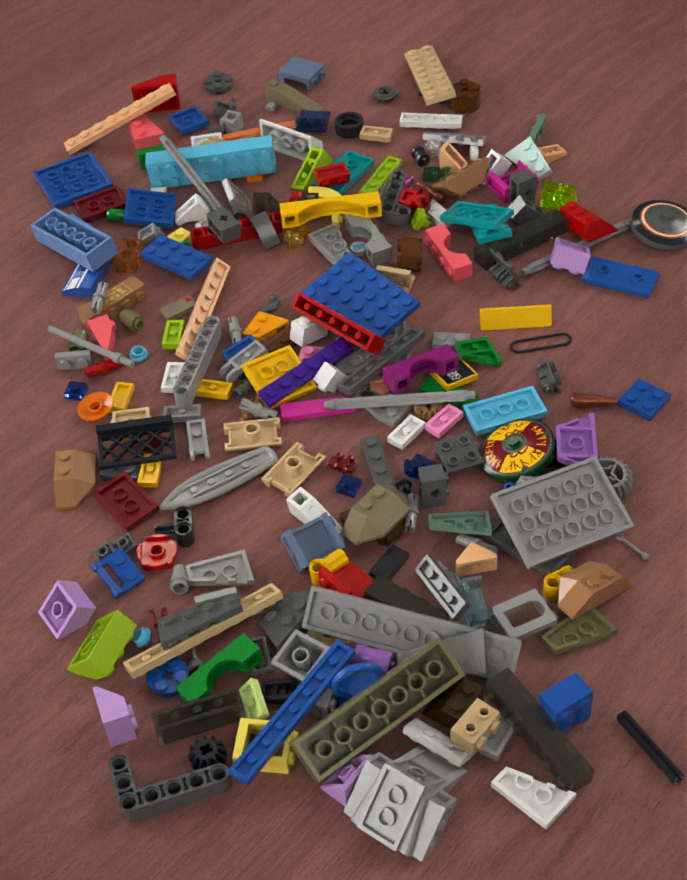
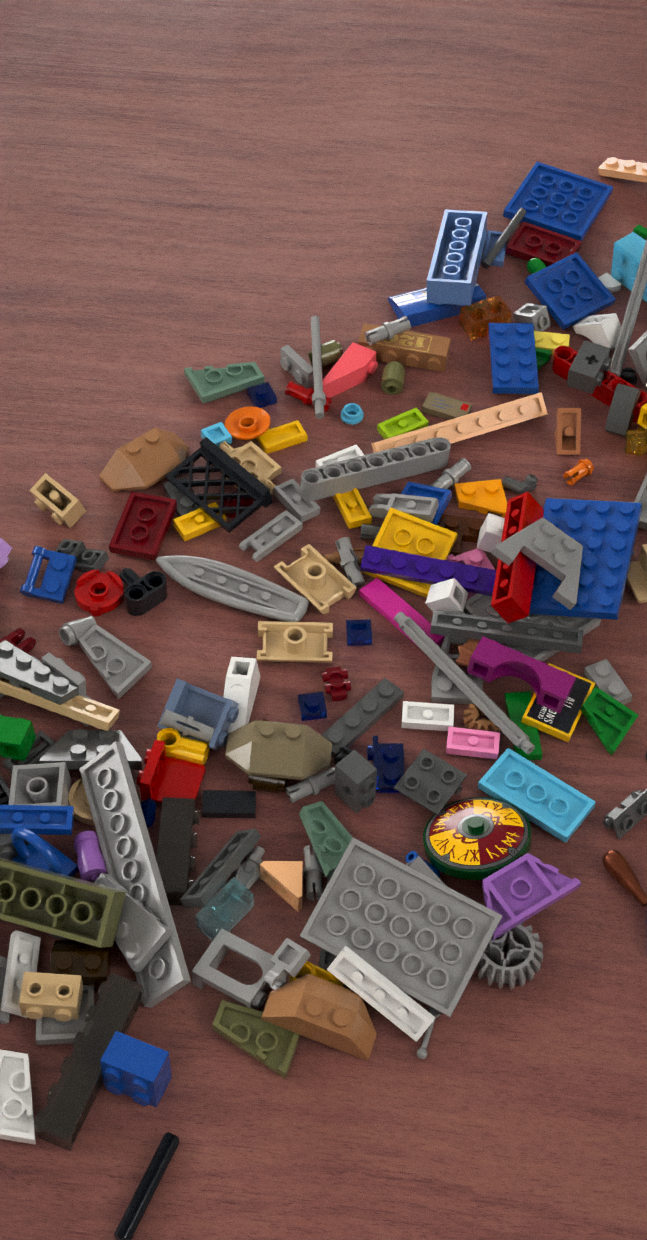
camera: 50 degrees right, 5 degrees up
none -> tan brick [29,473,86,529]
none -> light grey pin [160,709,215,743]
none -> sand green wing [184,362,265,404]
none -> medium azure plate [201,422,232,447]
none -> light grey plate [263,938,311,990]
none -> white plate [327,945,435,1042]
none -> clear blue plate [346,619,373,646]
none -> dark grey bar [481,208,526,269]
none -> light grey wing [491,517,583,610]
none -> nougat slope [554,408,581,455]
none -> orange pin [563,459,594,486]

